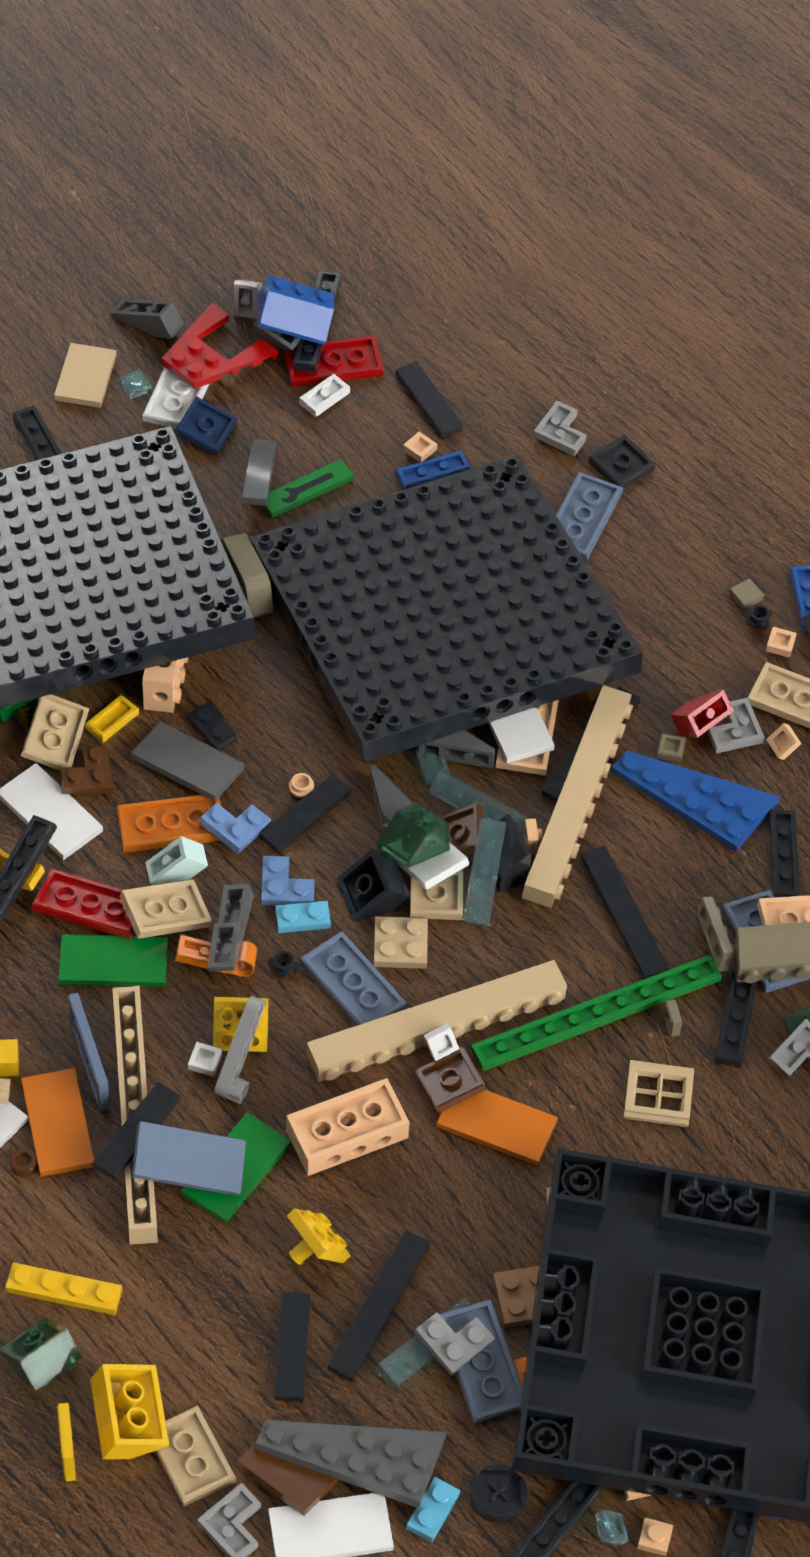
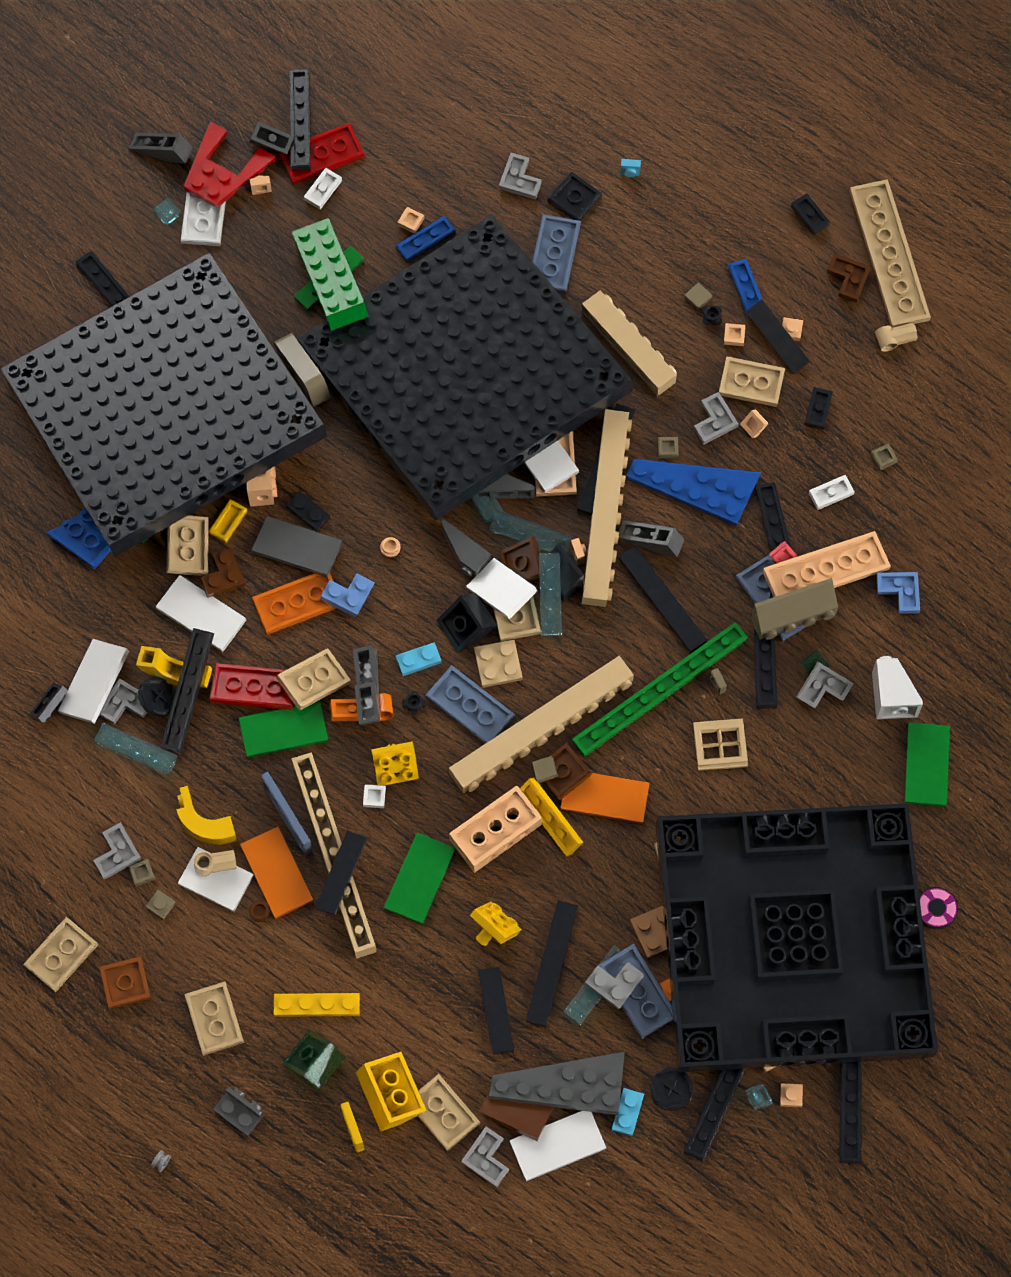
camera: 10 degrees left, 15 degrees up
tan tile [54,343,117,408] -> none
sand blue tile [132,1121,246,1196] -> none
light aqua slope [145,836,208,885] -> none
dark blue tile [174,396,238,456] -> none
light grey beam [214,996,265,1104] -> none
white slope [234,280,262,319] -> none
dark grey slope [242,439,277,506] -> none
slope [258,275,334,345] -> none
black tile [260,774,351,854] -> none
medium blue plate [261,856,314,906] -> none
clear green slope [377,802,450,868] -> none
black tile [396,361,463,438] -> none
white plate [423,1023,459,1061] -> none
red slope [670,689,734,737] -> none
dark tan plate [697,897,735,971] -> none
none -> light nougat plate [250,176,272,195]
none -> brick [292,218,369,331]
none -> yellow plate [520,777,584,857]
none -> dark tan tile [532,756,558,783]
none -> tan brick [581,290,677,397]
none -> dark grey slope [618,520,684,557]
none -> medium azure plate [620,159,641,177]
none -> coral tile [769,541,798,563]

